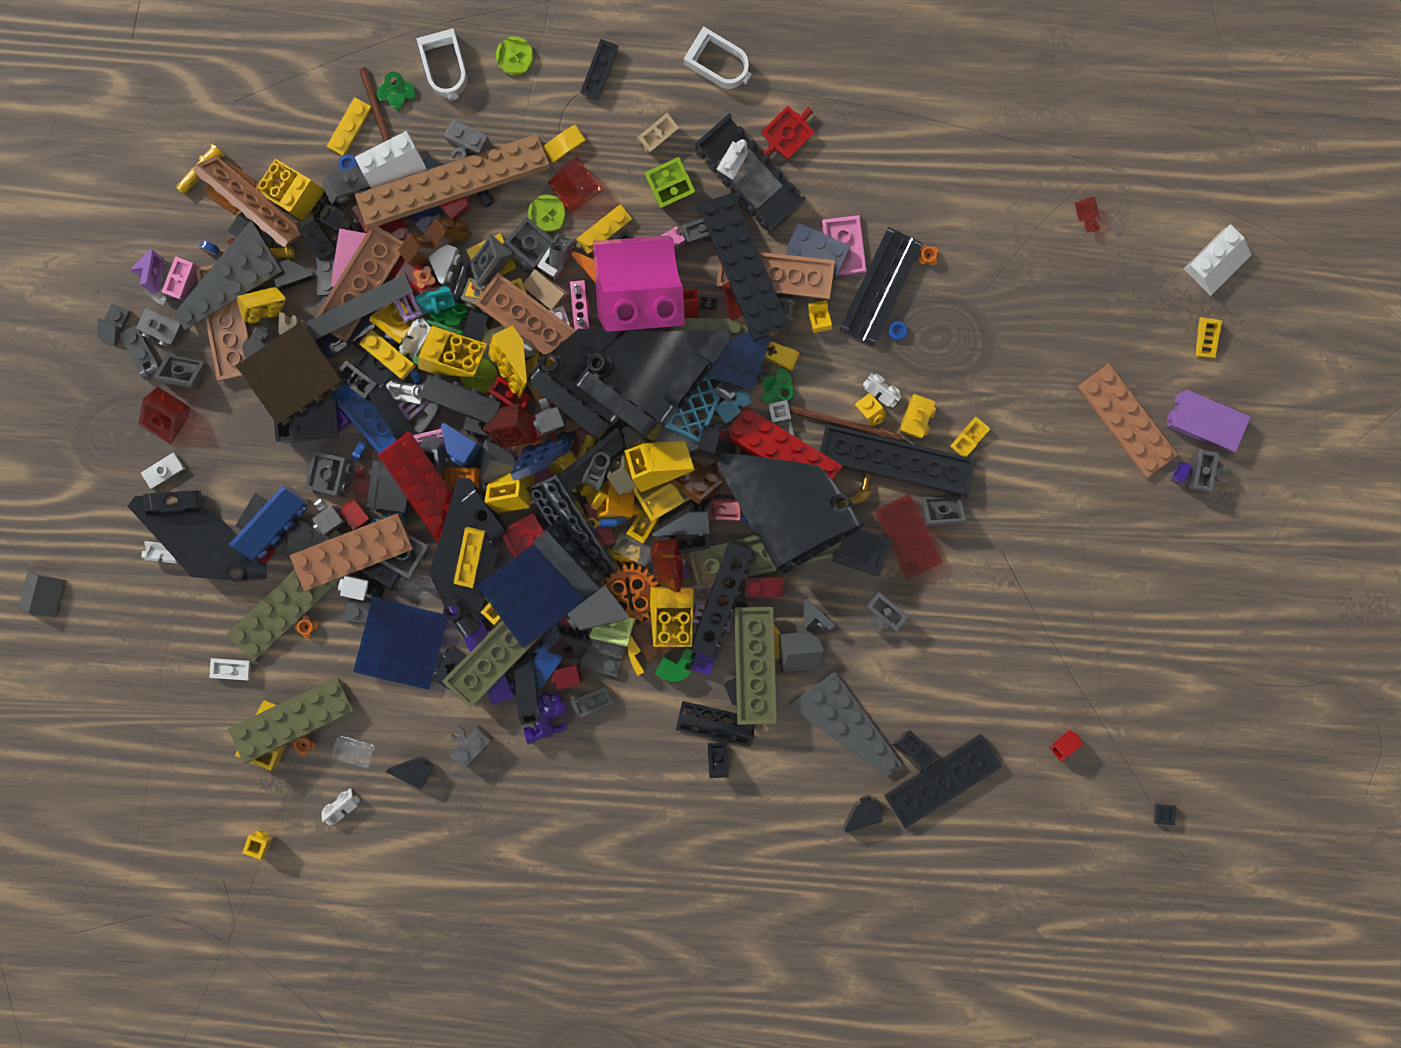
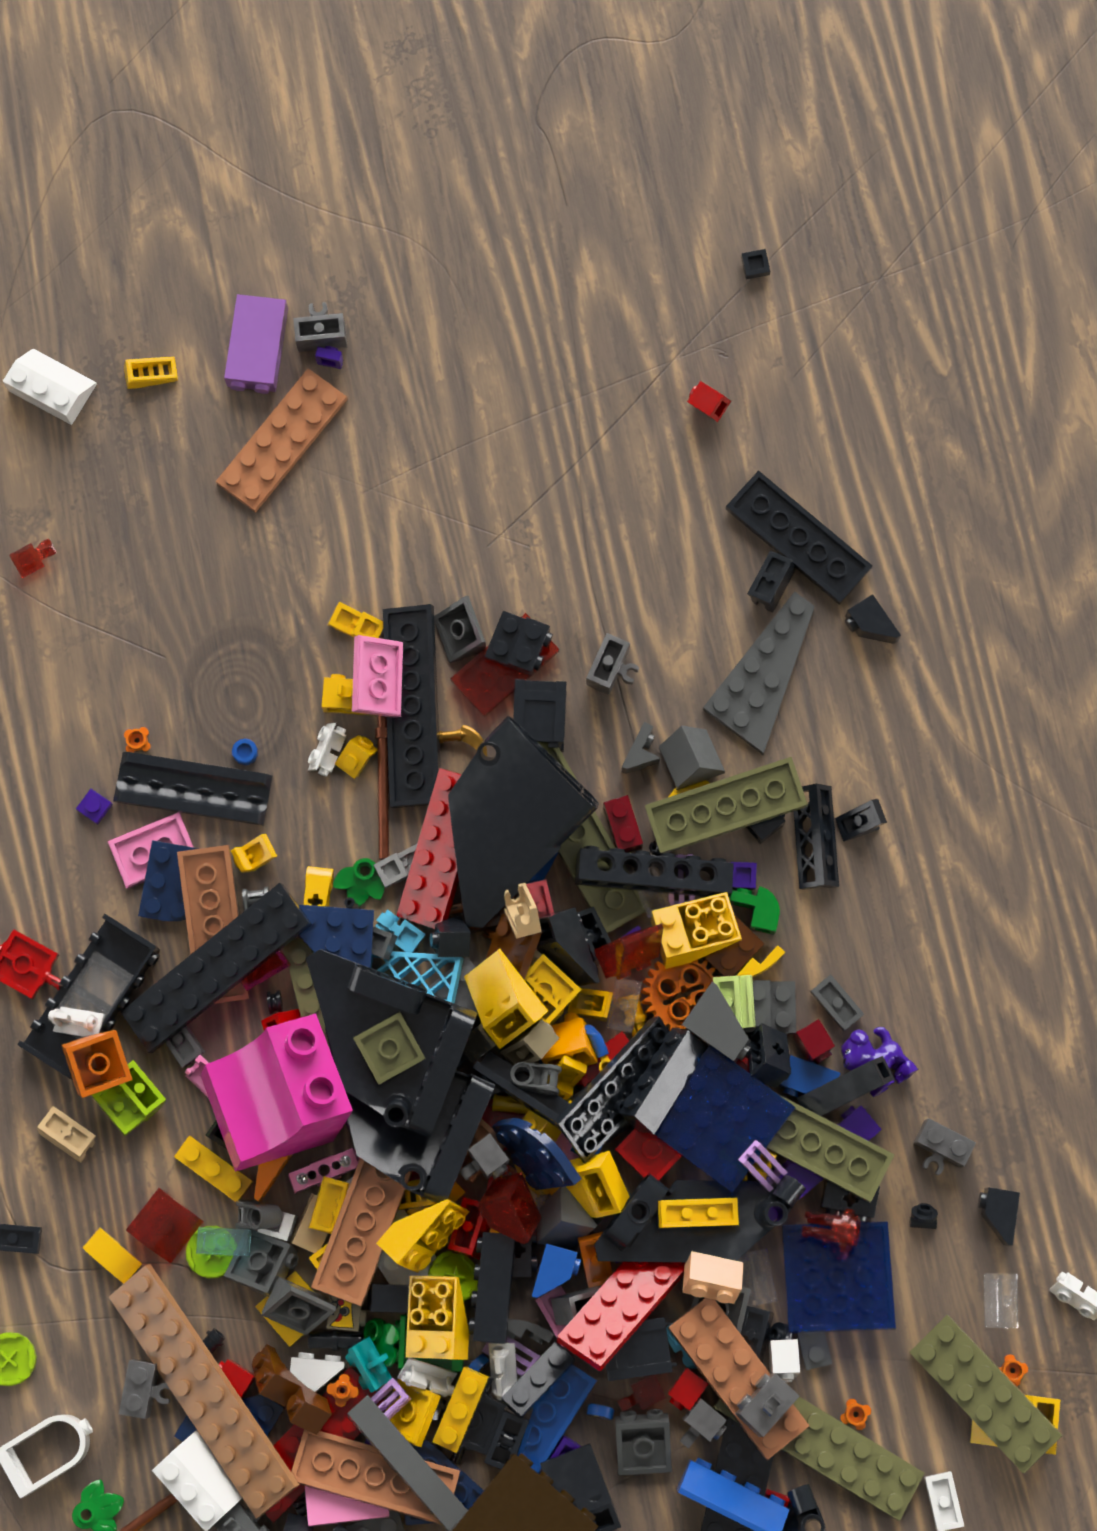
camera: 100 degrees left, 10 degrees down
none -> orange slope [61,1030,133,1098]
none -> dark purple plate [76,789,113,825]
none -> clear light blue plate [196,1227,251,1257]
none -> yellow plate [308,1176,349,1234]
none -> bright pink tile [352,635,403,718]
none -> olive plate [354,1012,425,1084]
none -> black plate [484,611,553,676]
none -> tan hinge [504,883,541,939]
none -> light nougat brick [682,1251,743,1304]
none -> flat silver brick [735,1373,799,1437]
none -> lavender tile [738,1140,788,1192]
none -> clear red piece [802,1209,860,1252]
none -> black plate [909,1203,938,1229]

